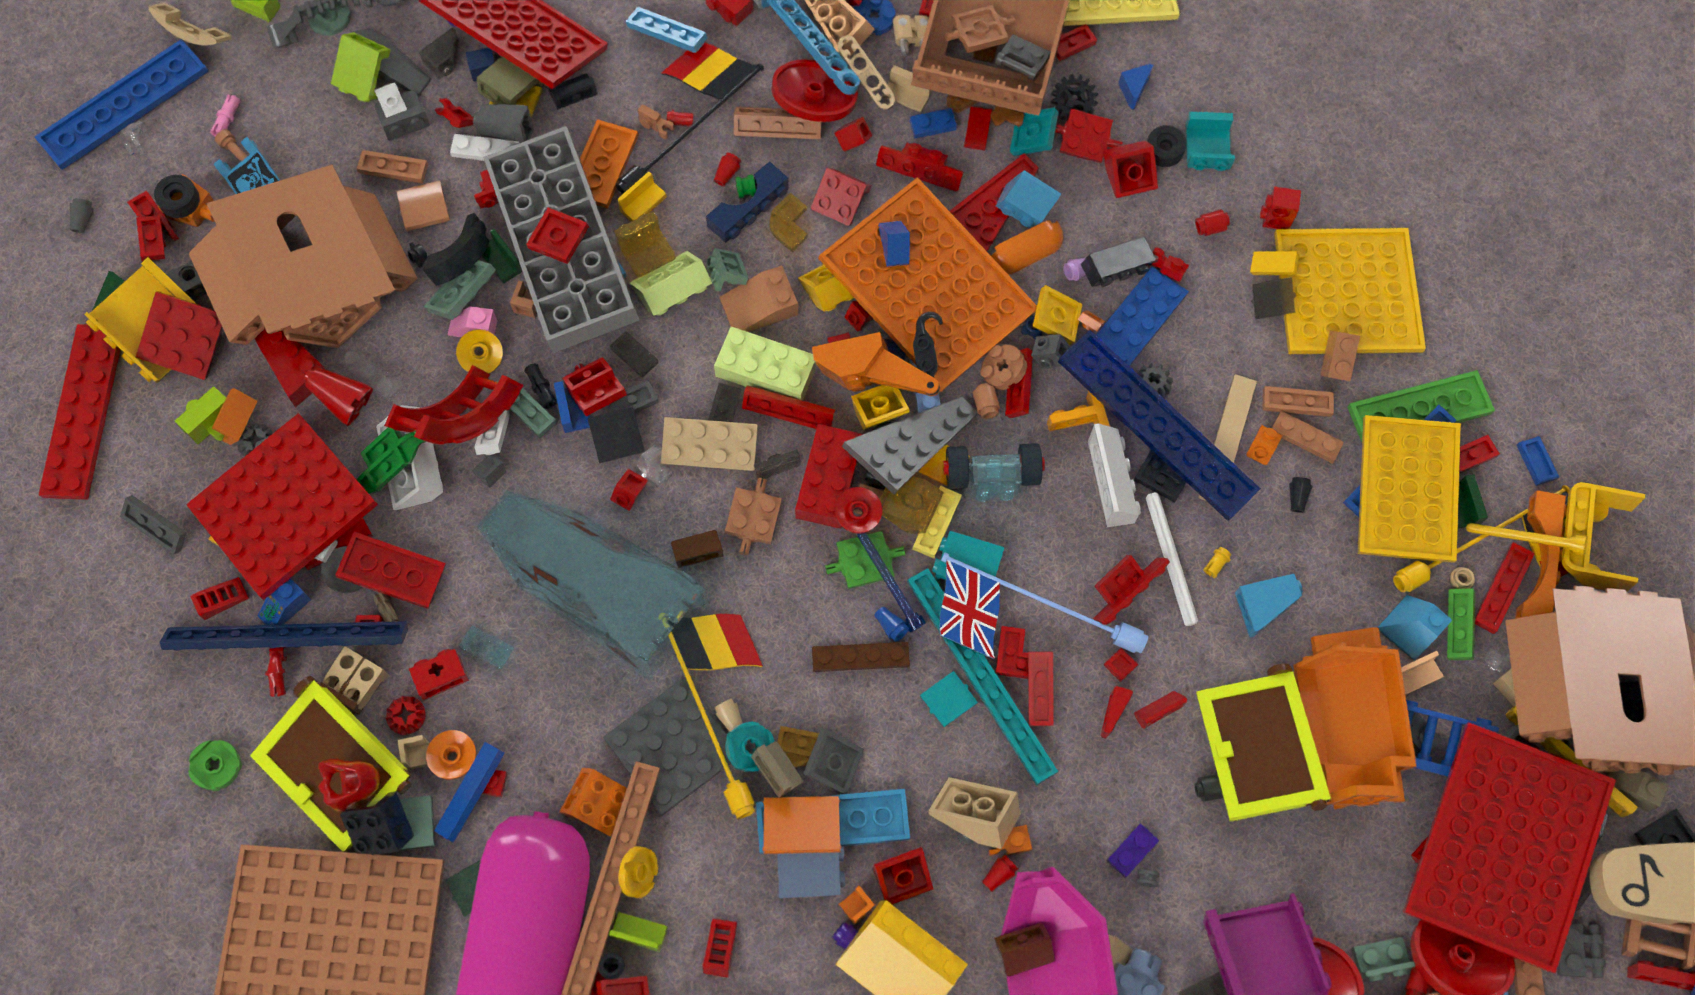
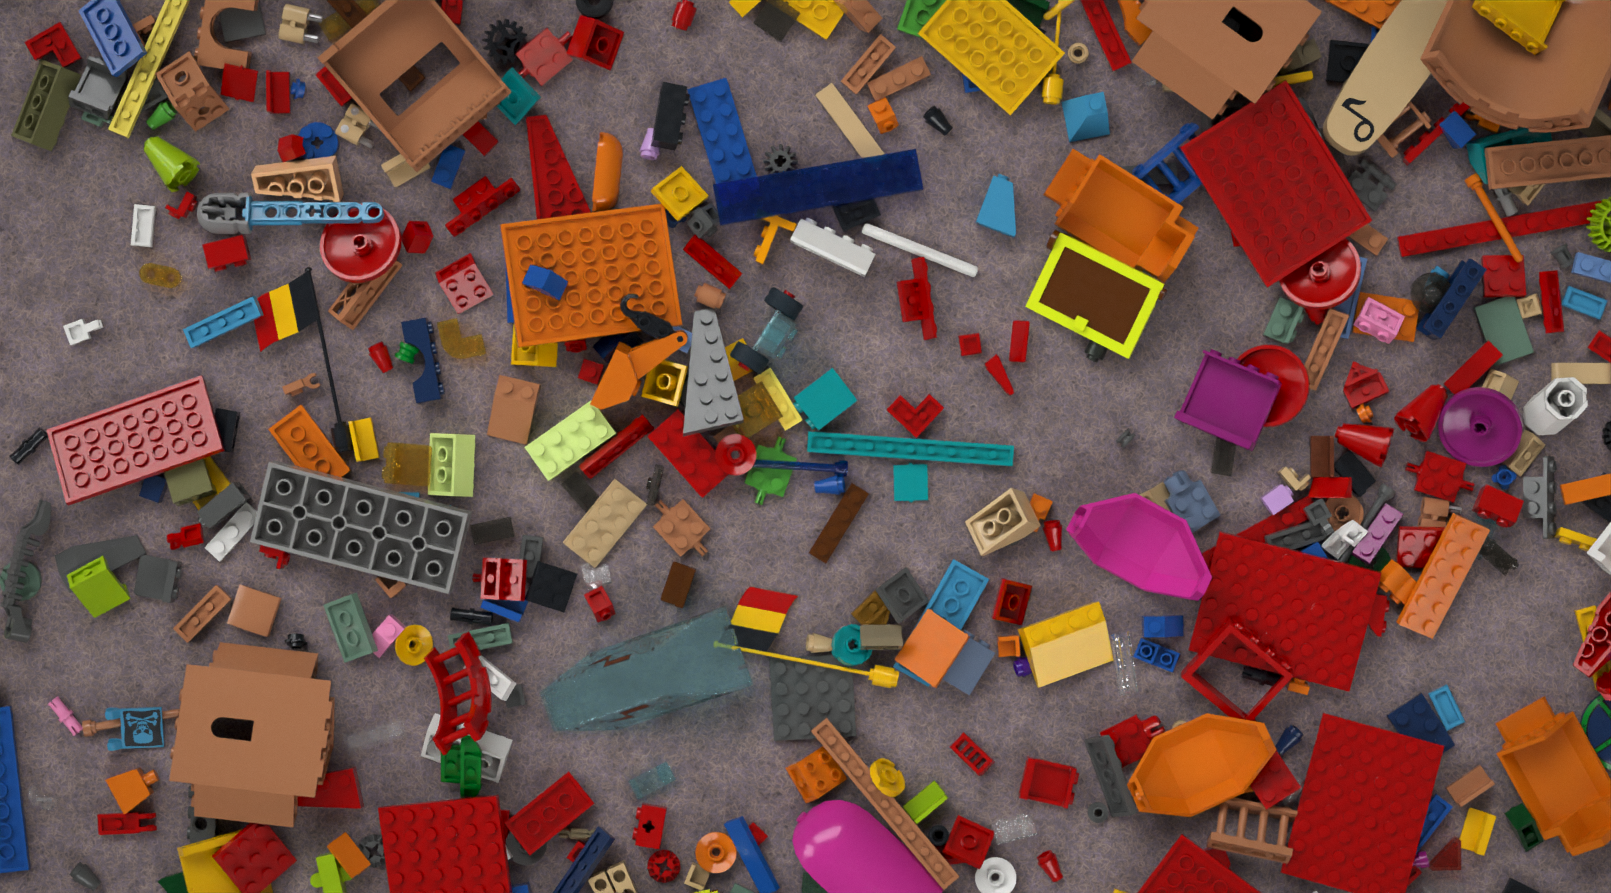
camera: 50 degrees left, 20 degrees up
red panel [136,216,166,262] -> none
black tyre [154,175,200,218] -> none
red cone [304,367,373,426] -> none
white plate [374,82,407,117] -> none
clear smoke slope [419,27,459,79] -> none
black arch [423,213,490,286] -> none
dark green panel [482,229,522,284] -> none
red plate [526,208,589,264] -> none
red pin [667,109,694,127] -> none
sand green bracket [706,248,749,291] -> none
tan beam [838,35,895,110] -> none
flag [939,552,1148,659] -> none
nougat plate [944,5,1016,53] -> none
nougat plate [980,345,1027,390] -> none
reddish brown panel [994,922,1055,977] -> none
dark grey plate [995,35,1051,81] -> none
dark azure slope [996,171,1061,228] -> none
red plate [1028,651,1054,726] -> none
orange plate [1078,310,1106,332] -> none
dark purple plate [1107,823,1159,878] -> none
red plate [1151,247,1189,282] -> none
yellow pin [1203,547,1231,578] -> none
light nougat panel [1401,651,1444,696] -> none
bright green plate [1447,588,1475,660] -> none

